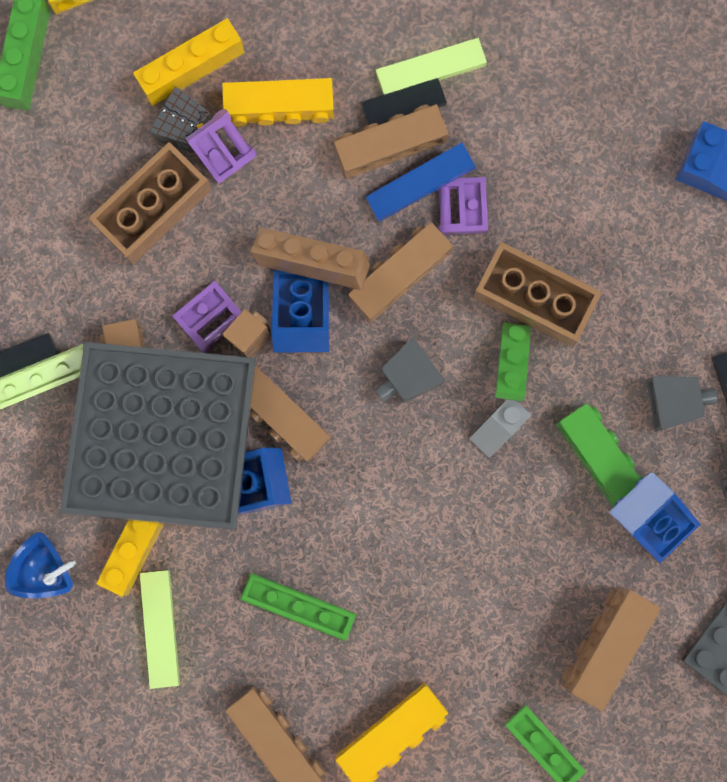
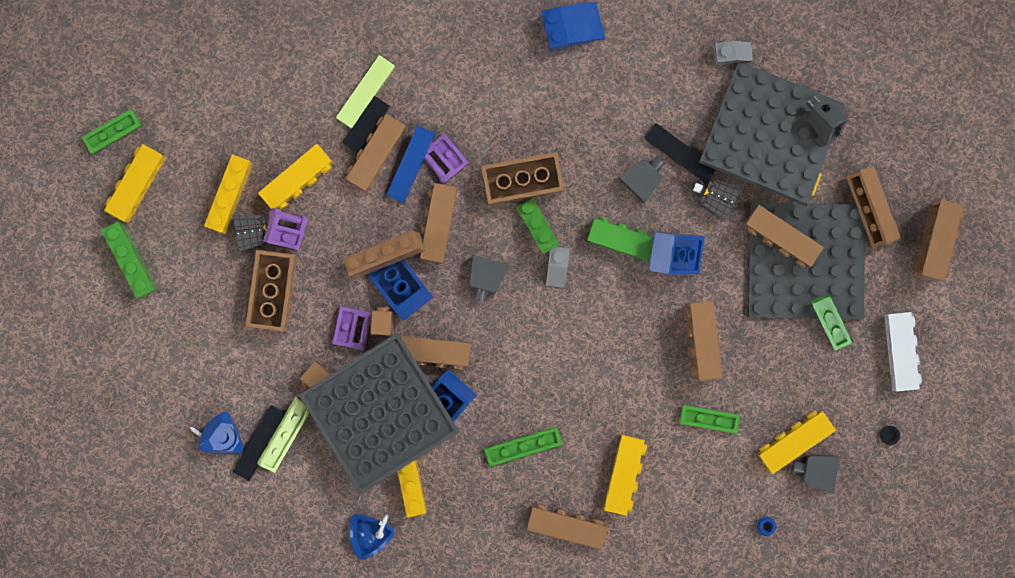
camera: 35 degrees left, 5 degrees up
yellowish green tile [140,570,180,689] -> none

